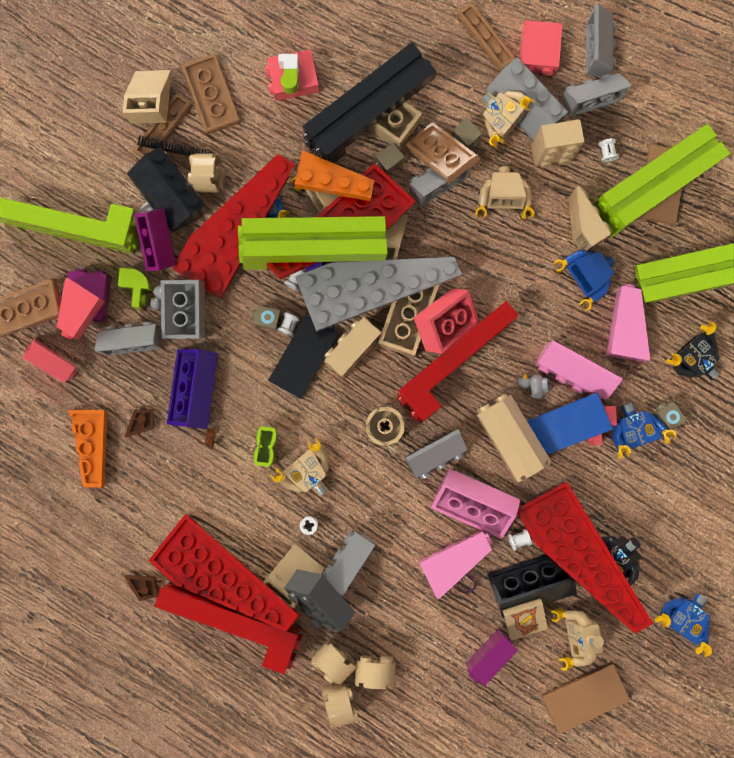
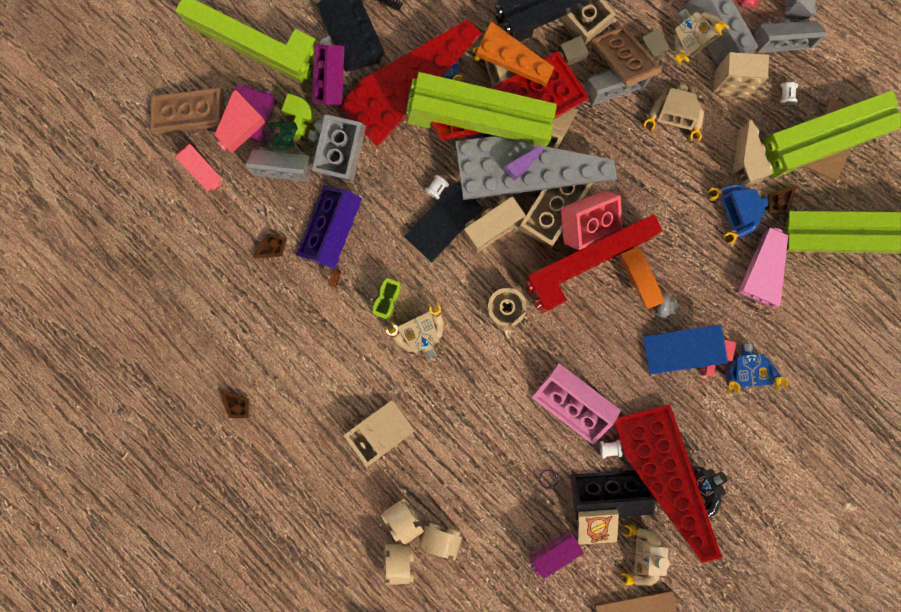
camera: 10 degrees right, 0 degrees up
orange wing [68,410,108,488] -> none
red wing [149,514,301,632] -> none
red brick [154,582,302,675] -> none
tan brick [188,154,224,193] -> none
dark tan brick [251,305,282,331] -> none
white bush [284,270,305,292] -> none
dark grey brick [284,569,355,632] -> none
white bush [300,516,318,535] -> none
light grey brick [322,529,375,596] -> none
light grey slope [405,429,467,480] -> none
bright pink slope [419,531,492,599] -> none
tan brick [476,393,552,482] -> none
bright pink slope [535,340,623,401] -> none
dark tan brick [652,401,687,430] -> none
blue torso [655,593,712,658] -> none
black torso [666,320,720,380] -> none
none -> clear green brick [263,121,298,152]
none -> medium lavender slope [504,146,543,181]
none -> orange slope [621,247,664,309]
none -> reddish brown piece [768,186,797,214]

